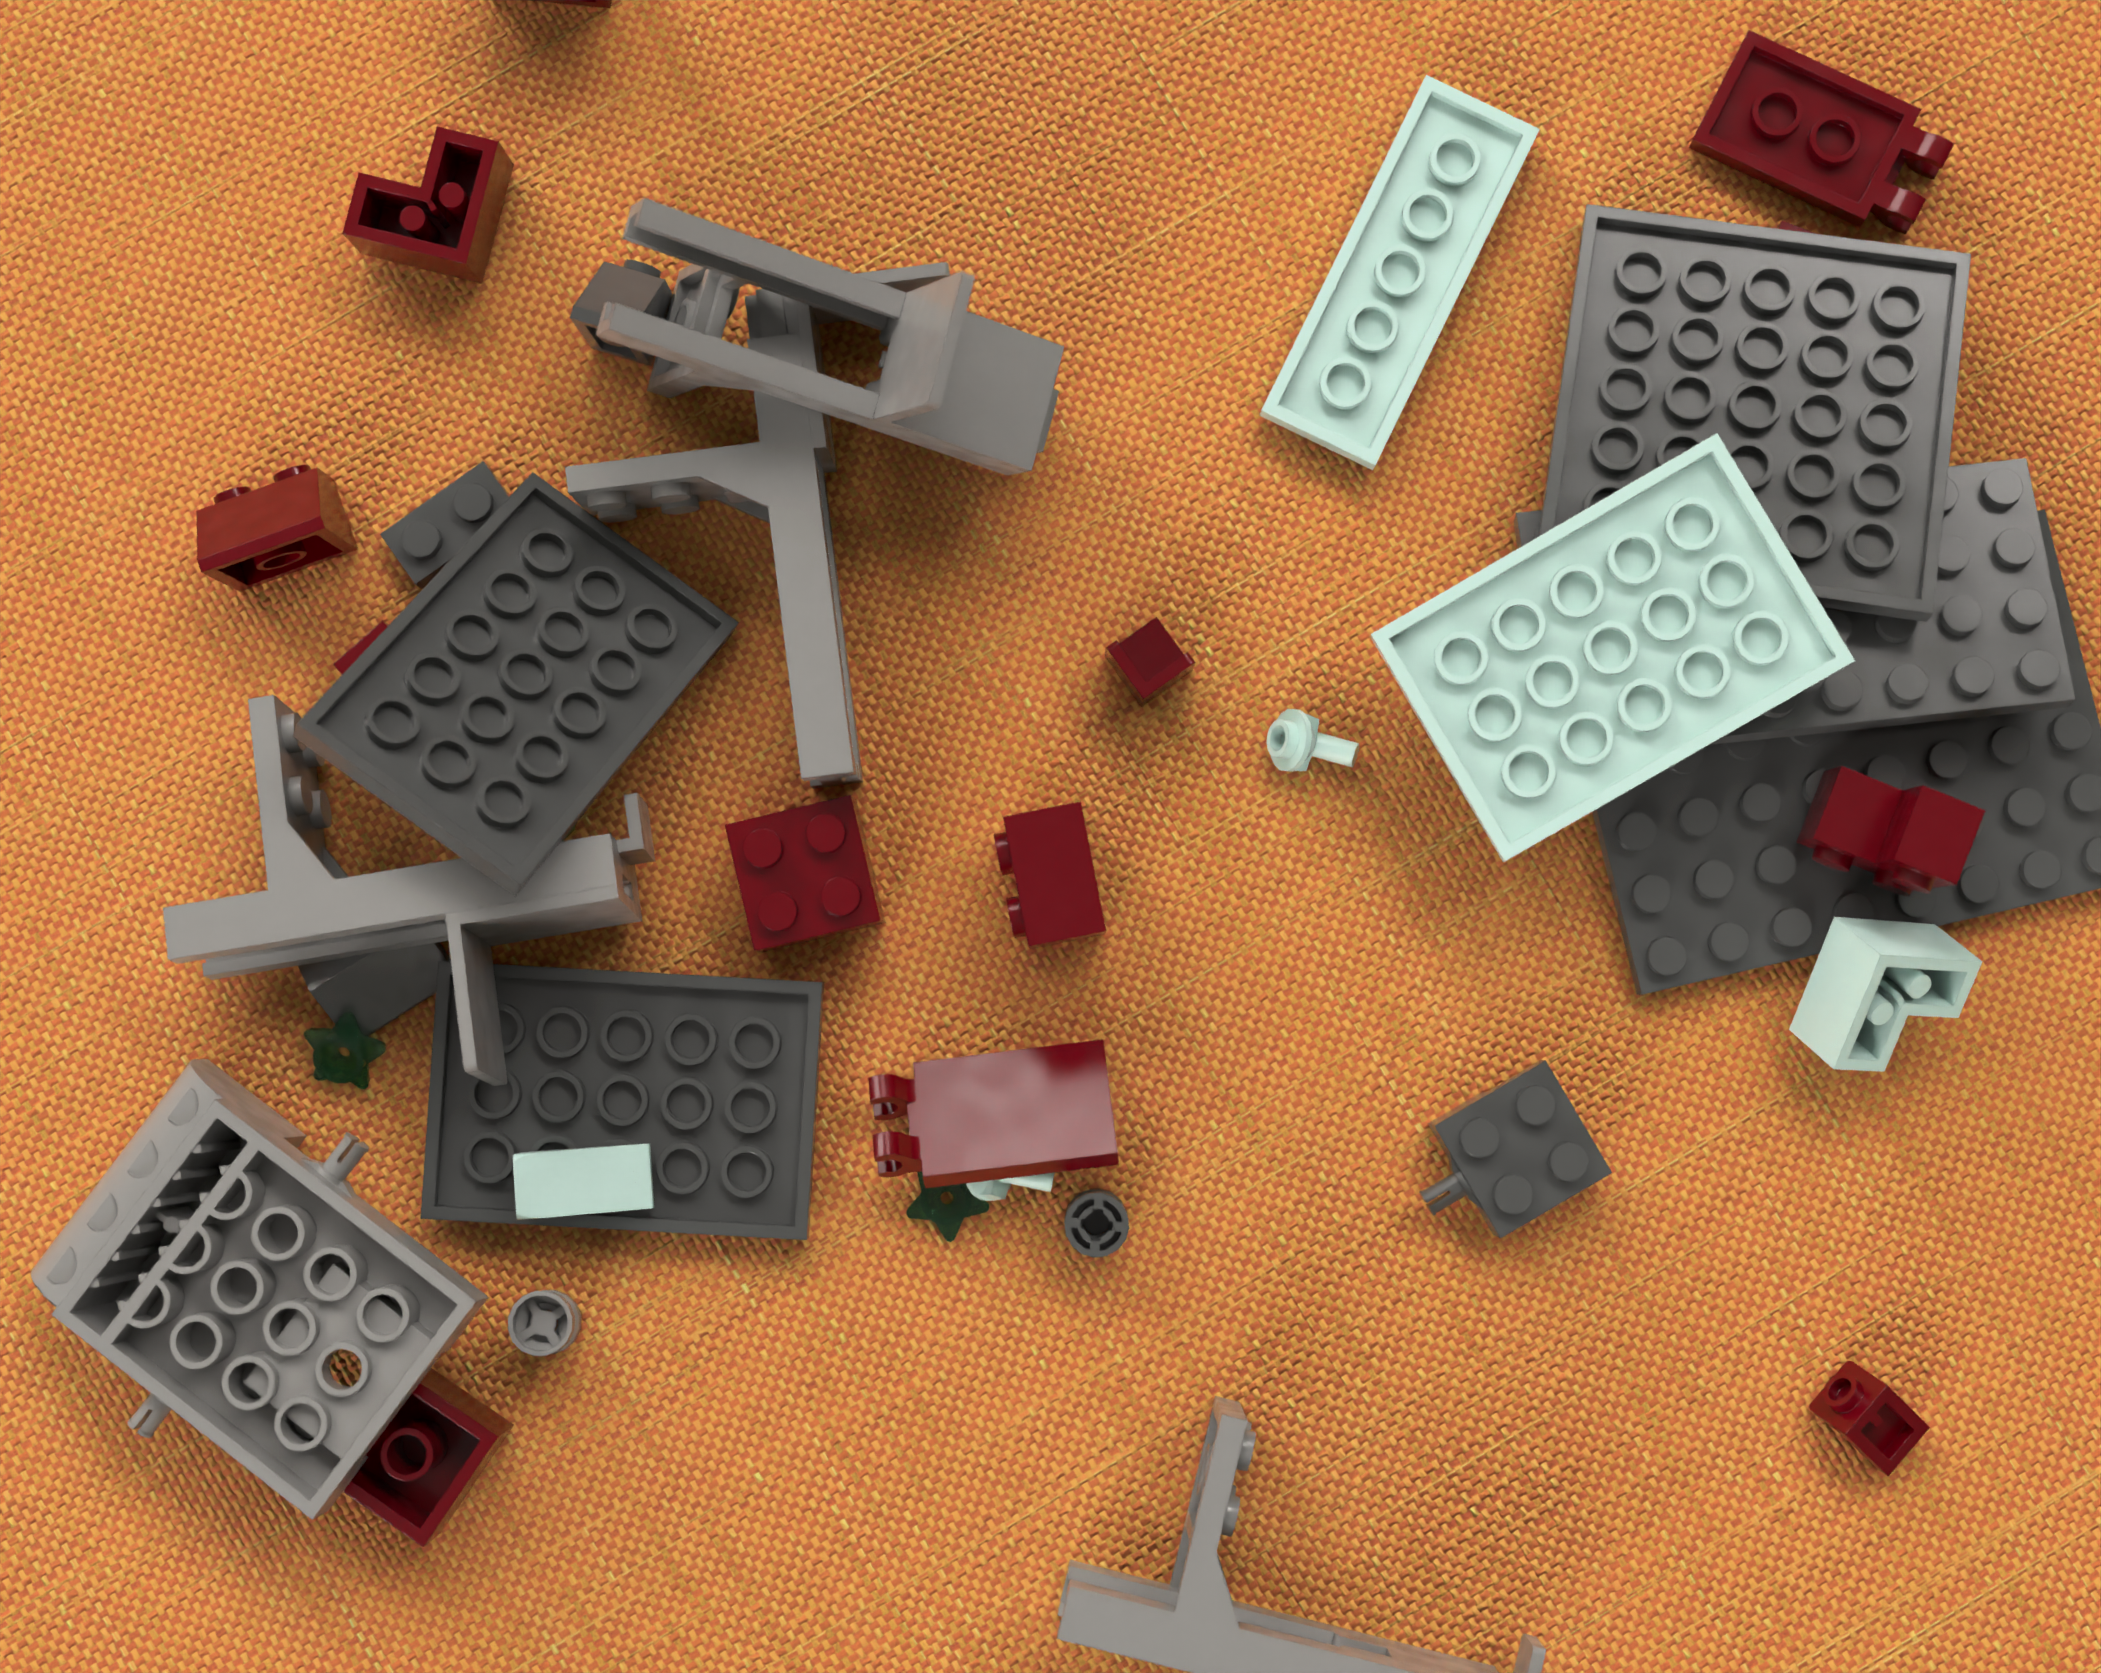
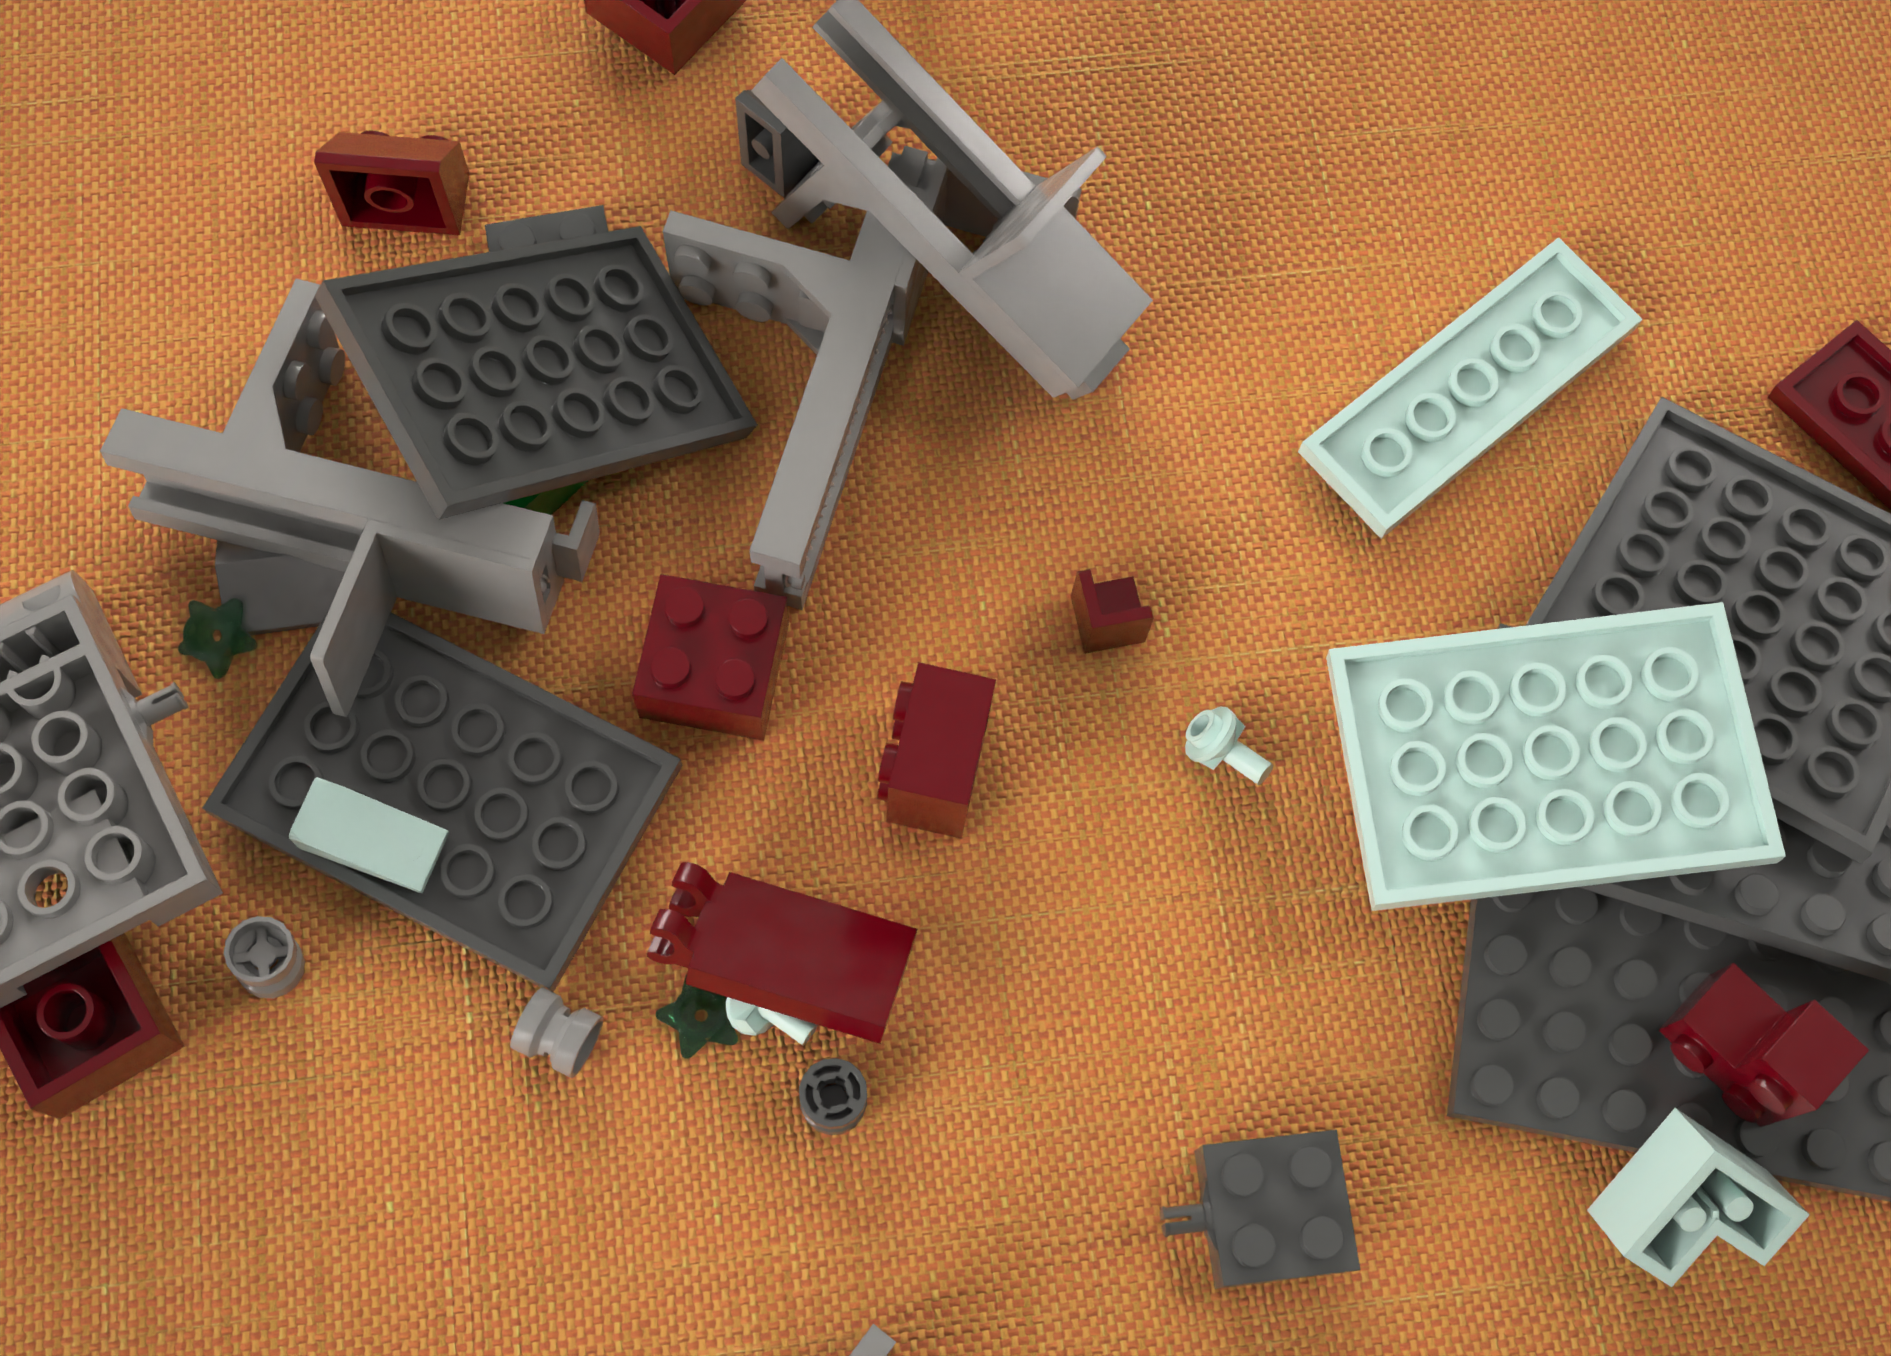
camera: 10 degrees right, 15 degrees down
none -> light grey wheel [510,987,604,1078]

